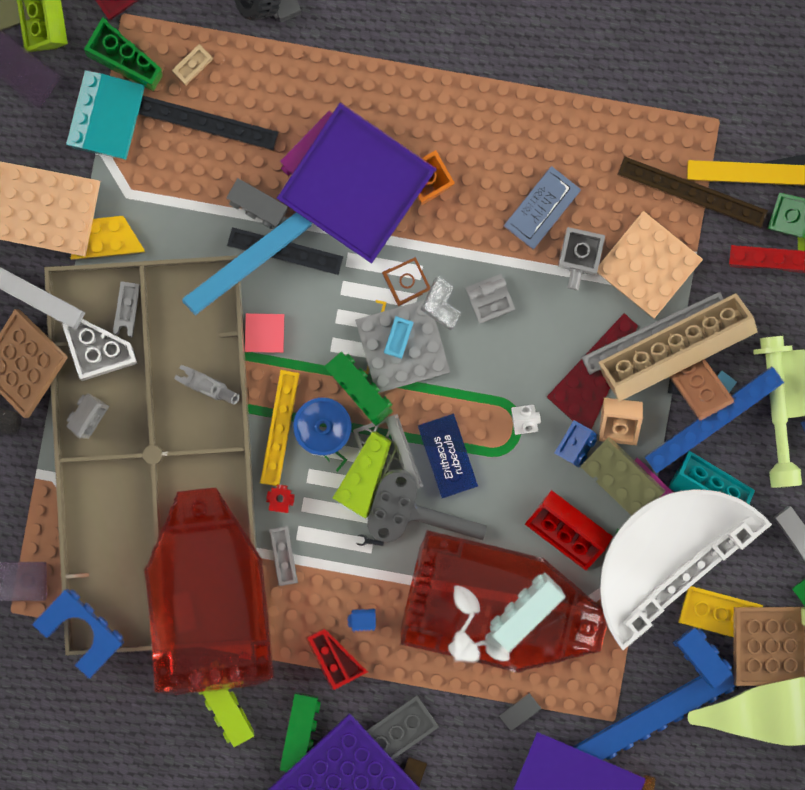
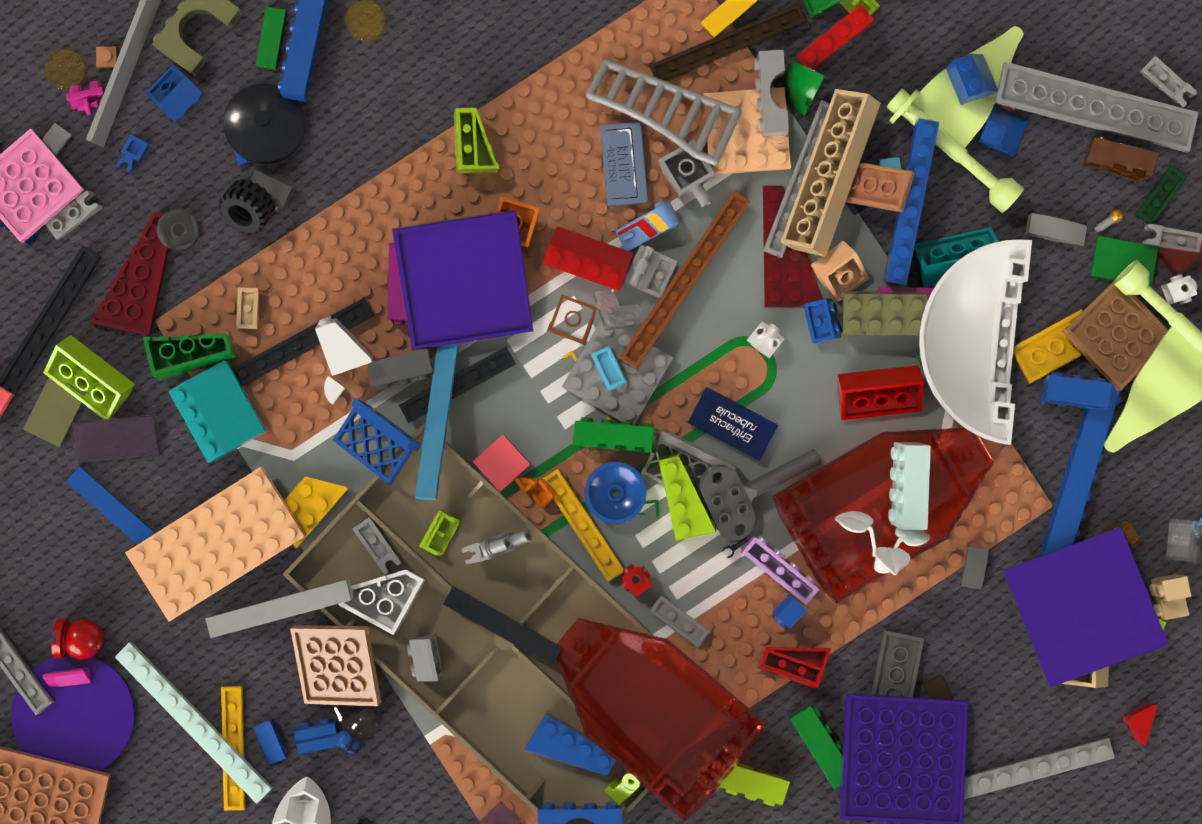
camera: 50 degrees left, 0 degrees up
none -> white slope [315,316,372,376]
none -> white tile [324,376,346,405]
none -> blue fence [333,398,422,485]
none -> lime hinge [419,510,461,557]
none -> black tile [443,586,562,666]
none -> lime wedge [454,108,500,174]
none -> orange slope [515,477,557,508]
none -> blue wedge [524,711,618,776]
none -> red slope [542,226,634,291]
none -> light grey bar [586,59,742,166]
none -> lime leg [604,766,645,805]
none -> medium blue door [615,200,681,251]
none -> dark orange plate [619,190,751,369]
none -> lavender brick [740,536,819,605]
none -> light grey arch [754,50,789,137]
none -> green brick [784,62,825,117]

